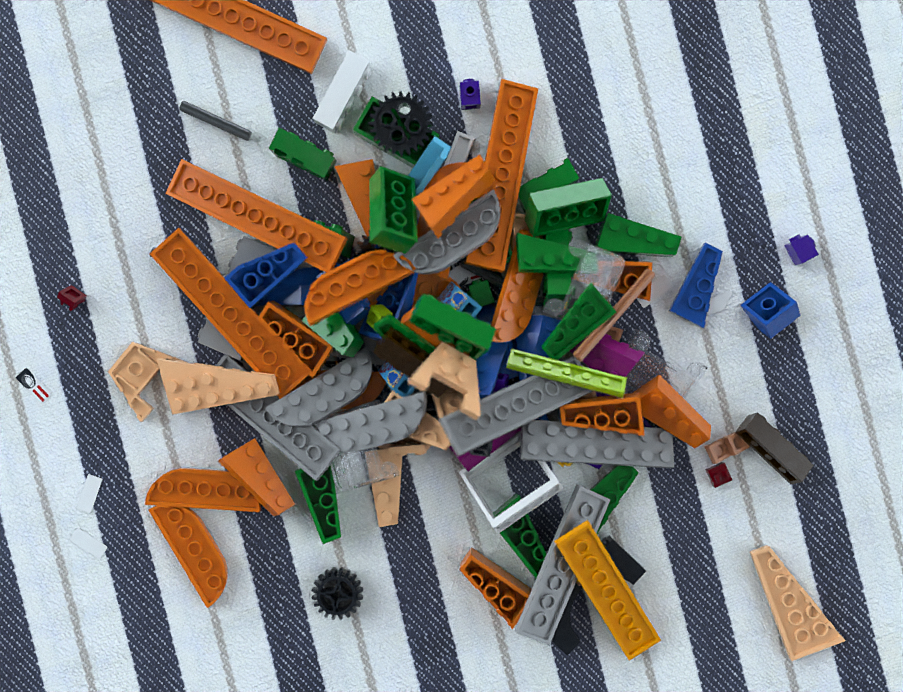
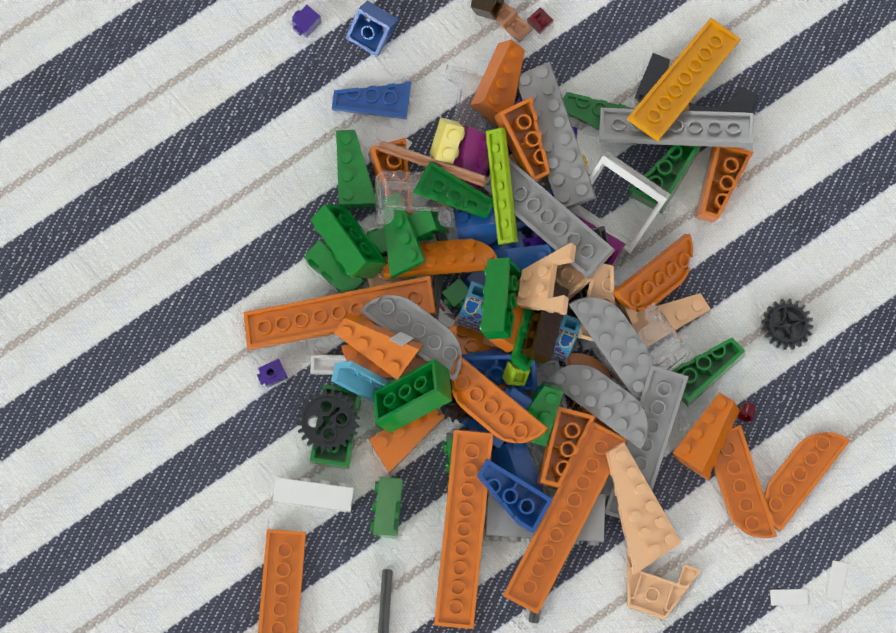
camera: 115 degrees left, 10 degrees down
none -> white sticker [389,332,414,346]
none -> light yellow brick [429,117,465,164]
none -> orange plate [613,234,693,311]
none -> dark red piece [738,402,756,422]

